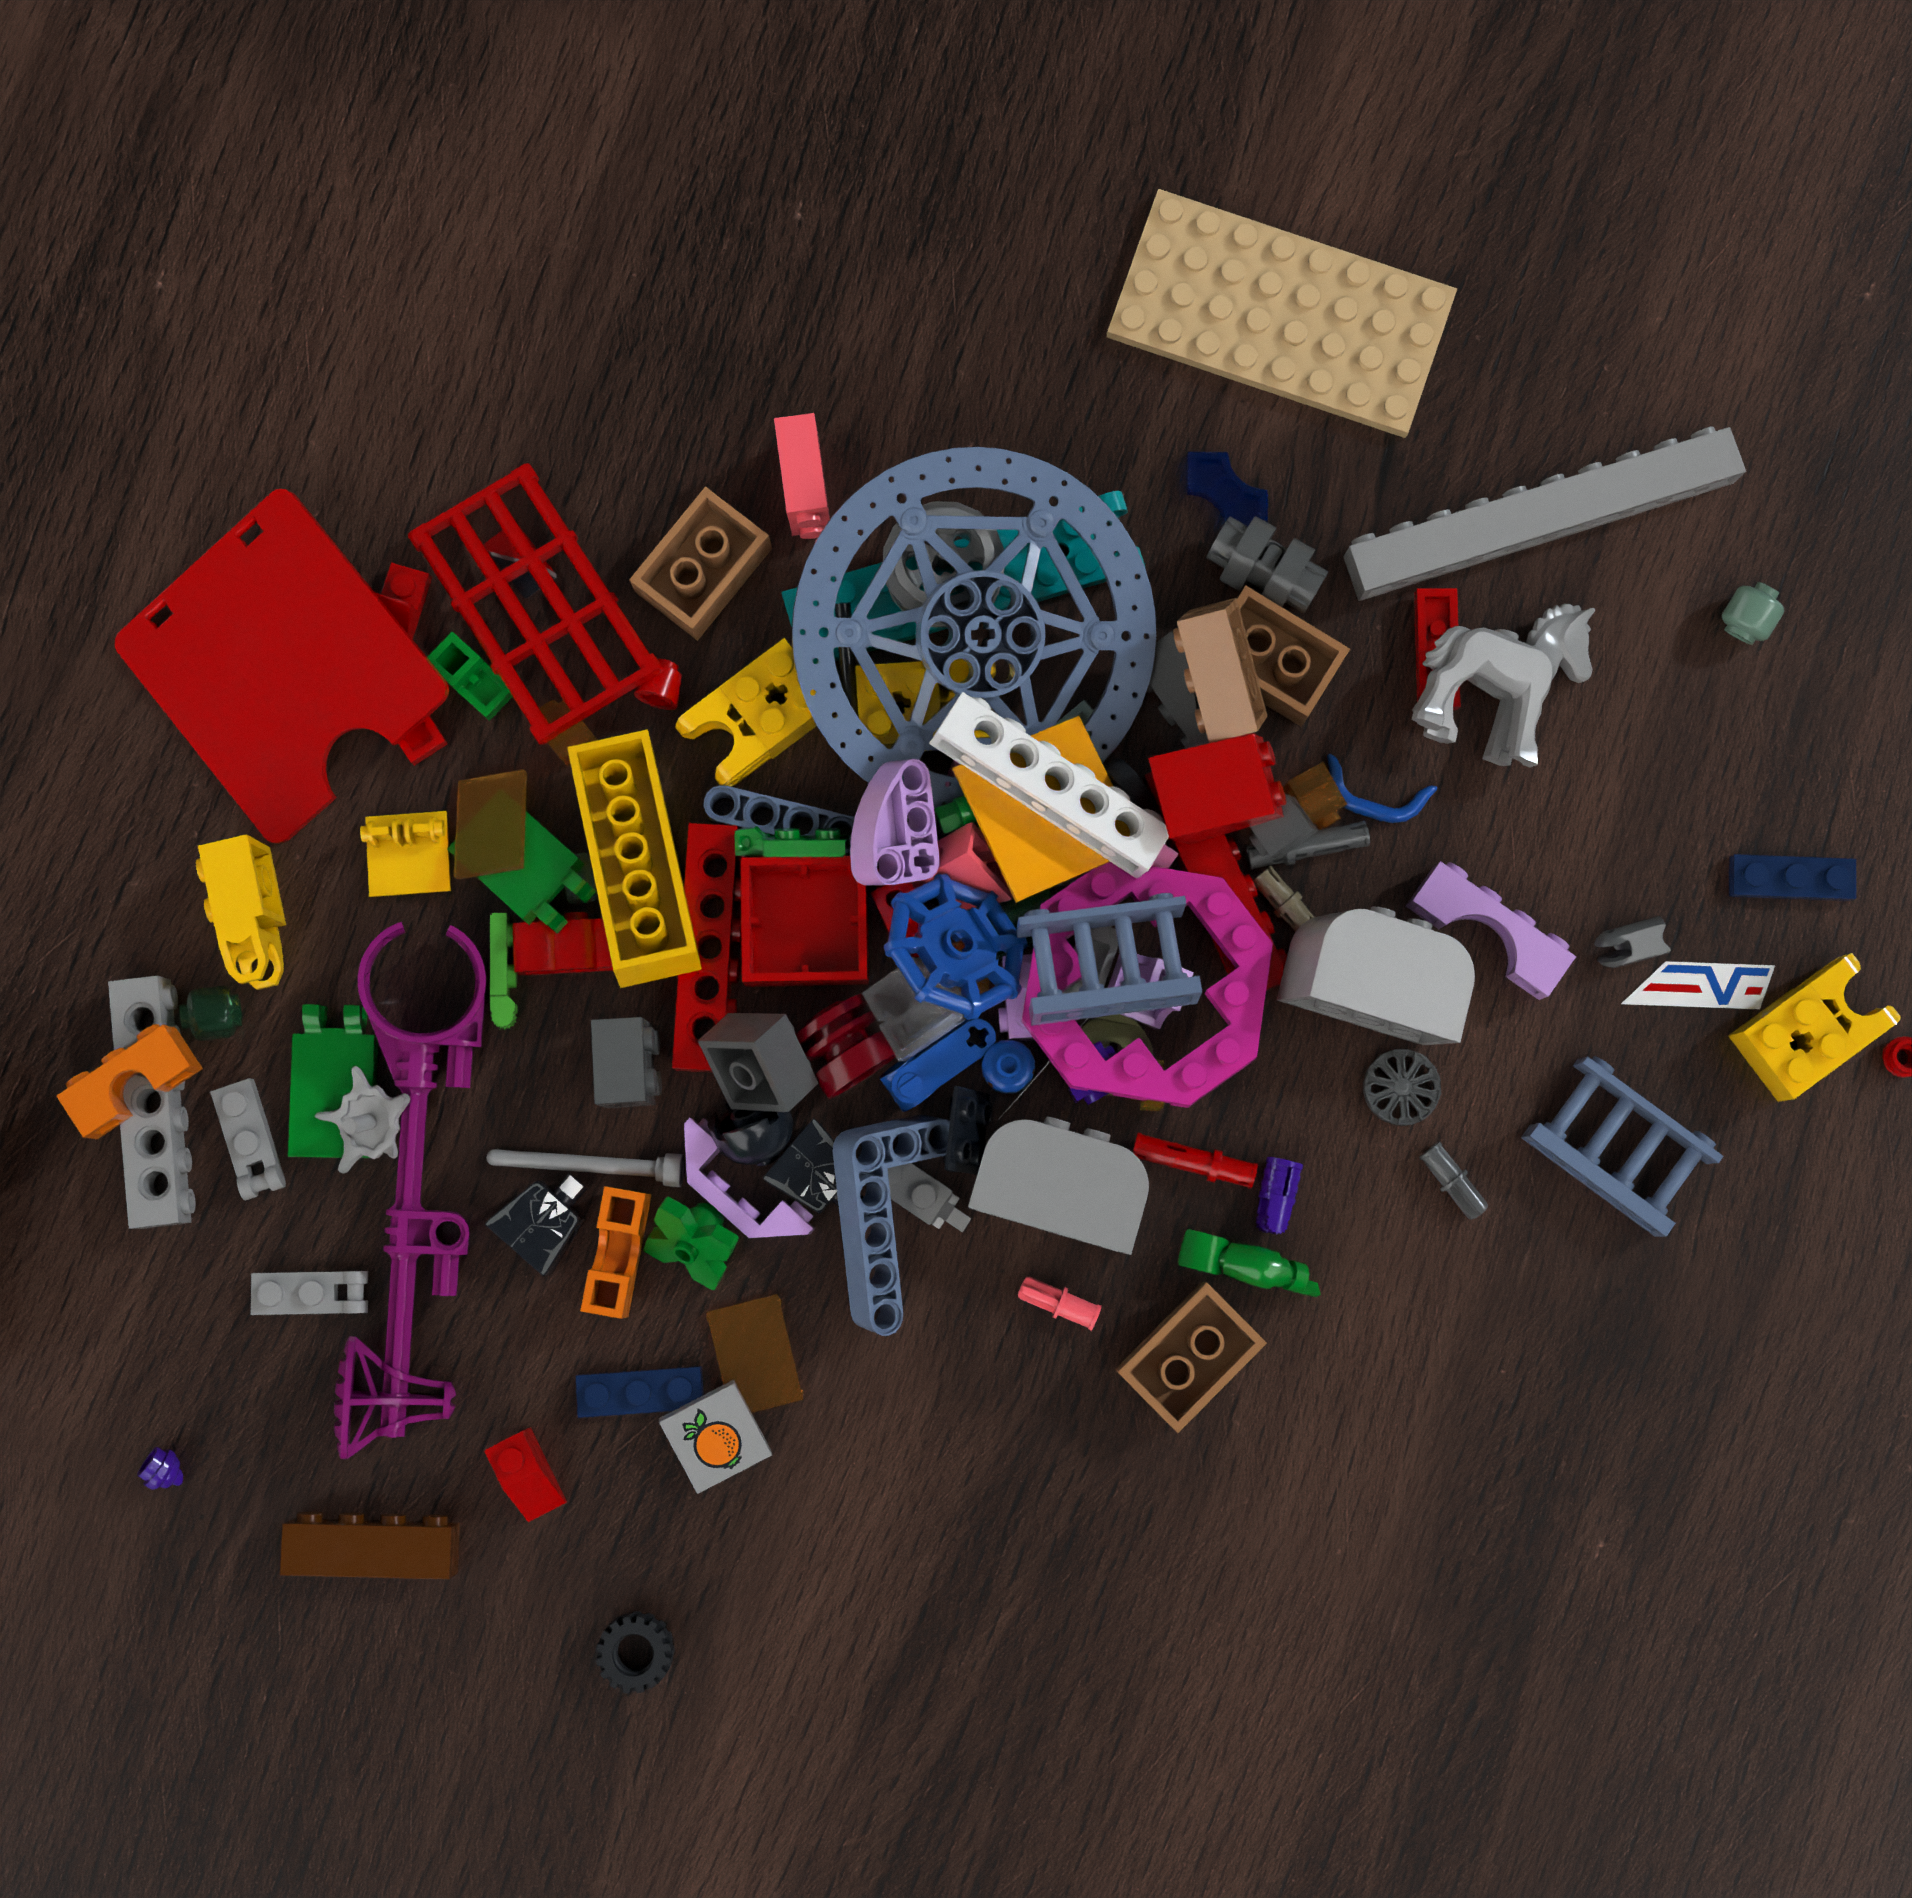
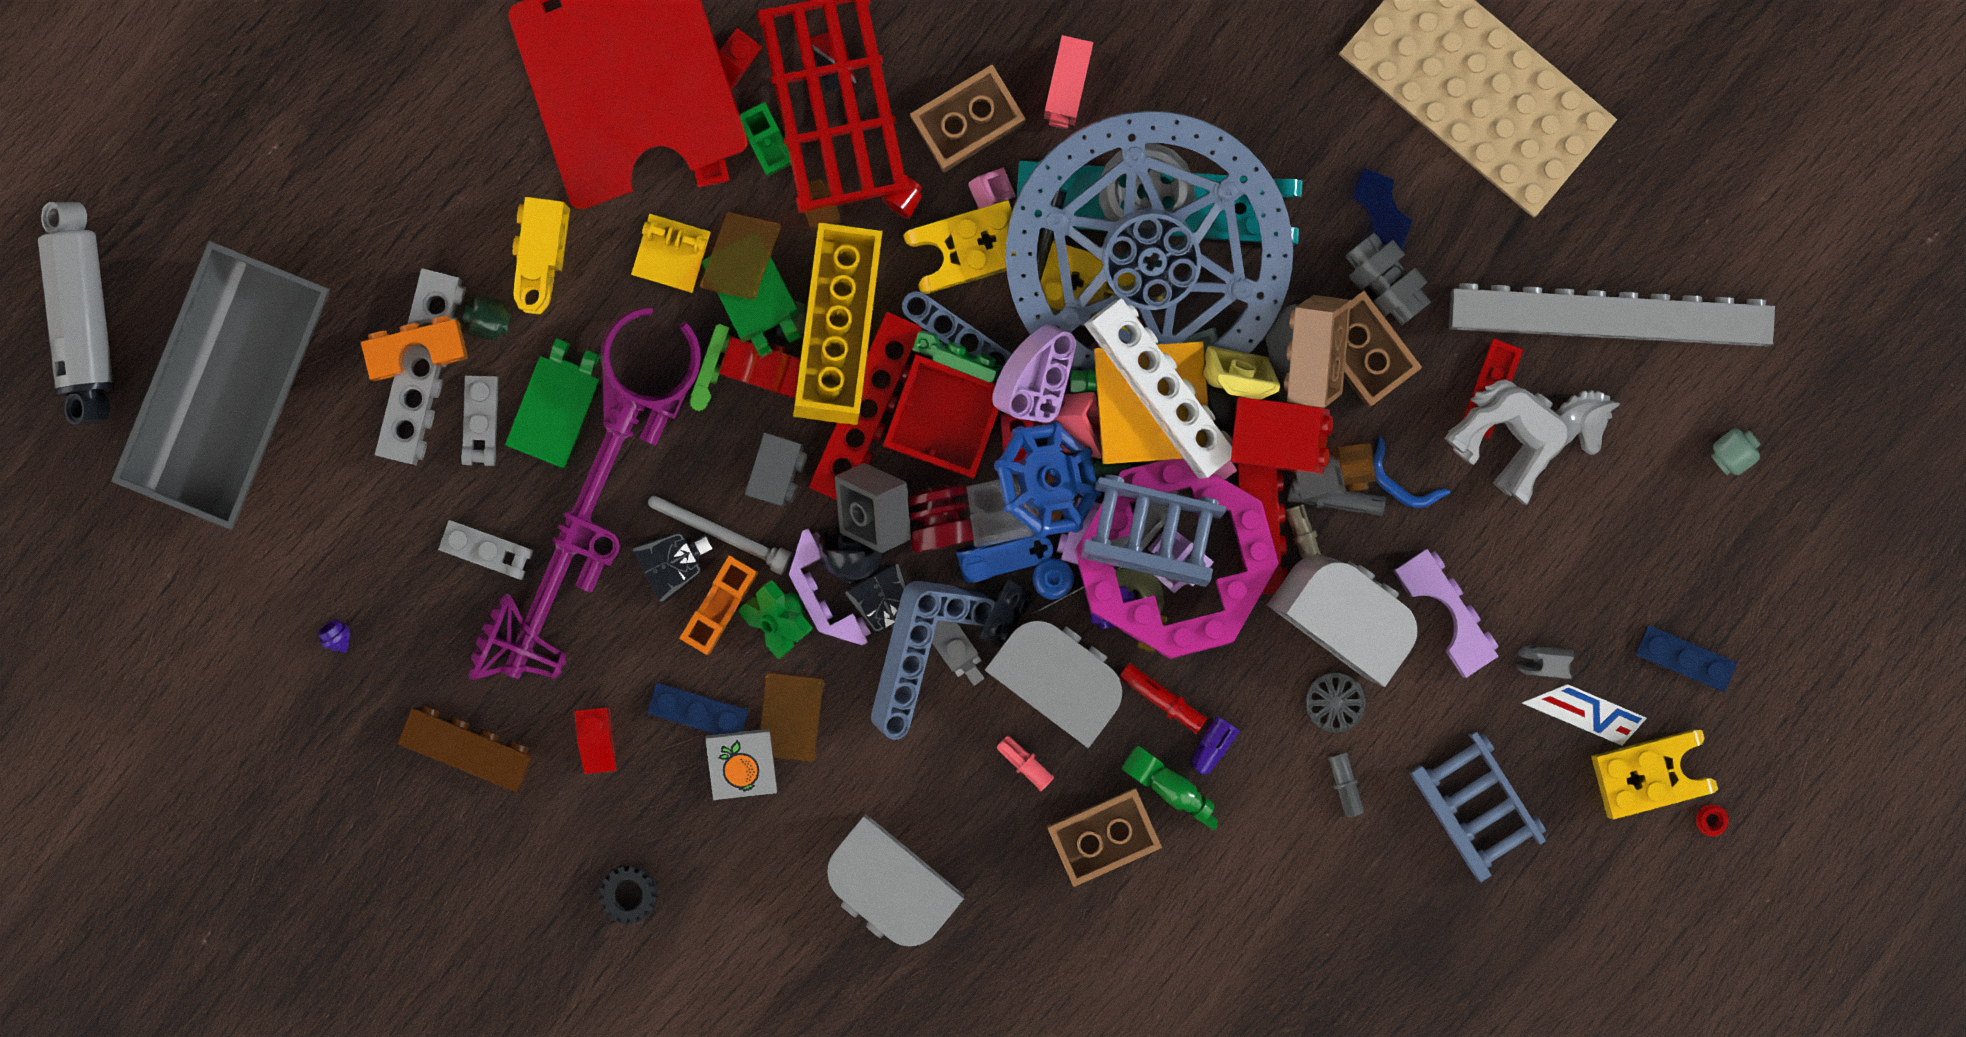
camera: 20 degrees right, 5 degrees up
light grey piece [315,1066,411,1174] -> none
none -> light grey brick [827,814,964,946]
none -> bright pink slope [969,167,1016,209]
none -> light yellow slope [1203,345,1280,400]

